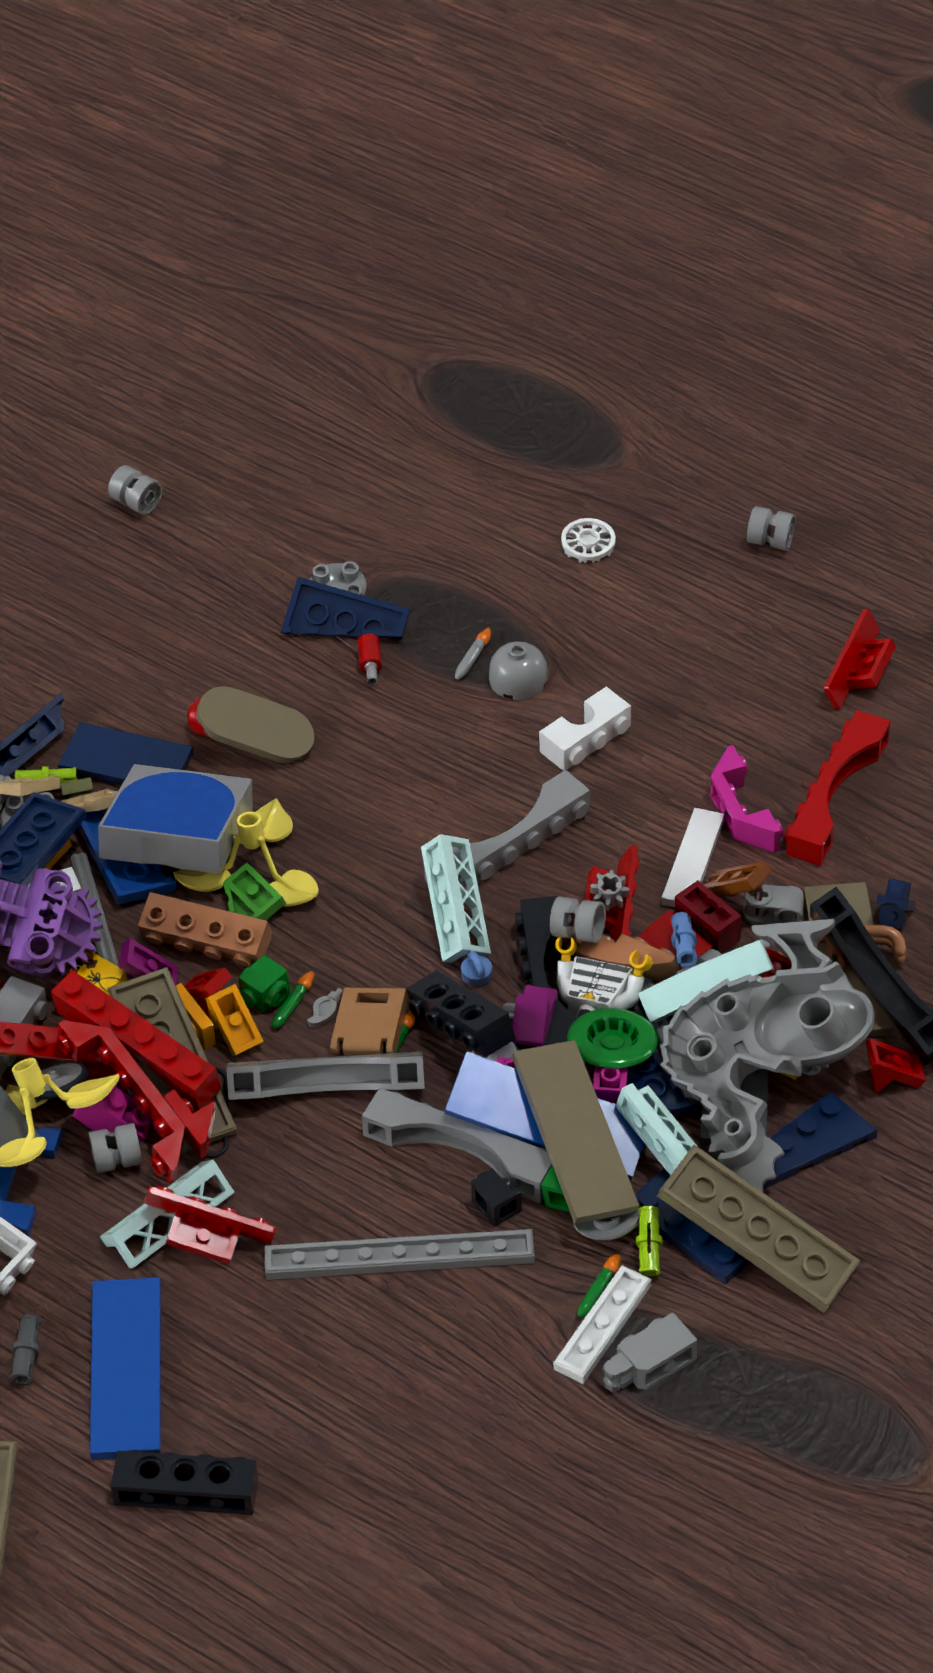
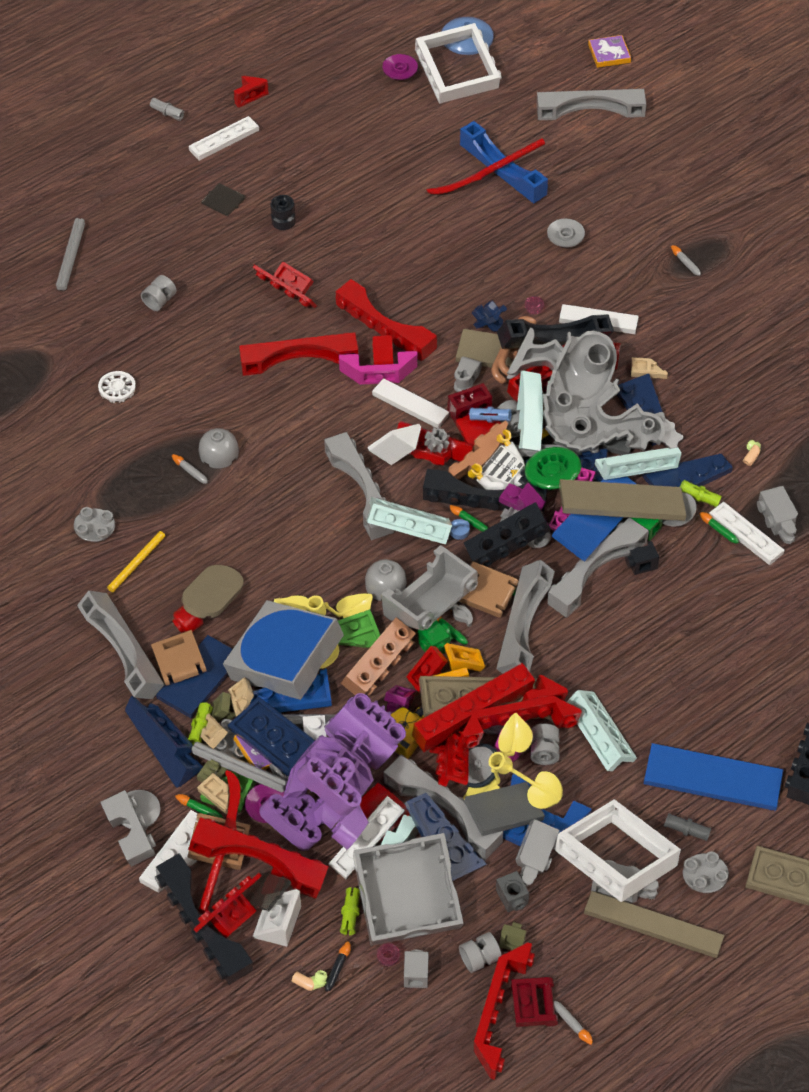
camera: 75 degrees left, 5 degrees up
red bracket [143,1186,277,1264] -> none
light grey tile [264,1229,535,1280] -> none
dark blue wing [281,577,411,639] -> none
red piece [357,633,382,685] -> none
white arch [539,686,631,771] -> none
light grey wheel [550,896,606,943] -> none
dark tan tile [657,1145,860,1313] -> none
dark orange plate [703,861,772,897] -> none
none -> light grey axle [56,218,85,291]
none -> light grey arch [77,591,164,699]
none -> yellow bar [107,531,165,593]
none -> medium nougat container [151,630,207,686]
none -> red arch [239,332,358,376]
none -> light grey cylinder [365,559,407,601]
none -> white slope [368,424,421,465]
none -> red slope [372,335,393,365]
none -> light grey windscreen [381,545,478,630]
none -> green piece [450,505,488,532]
none -> tan tile [631,357,668,379]
none -> light nougat arm [743,440,761,466]

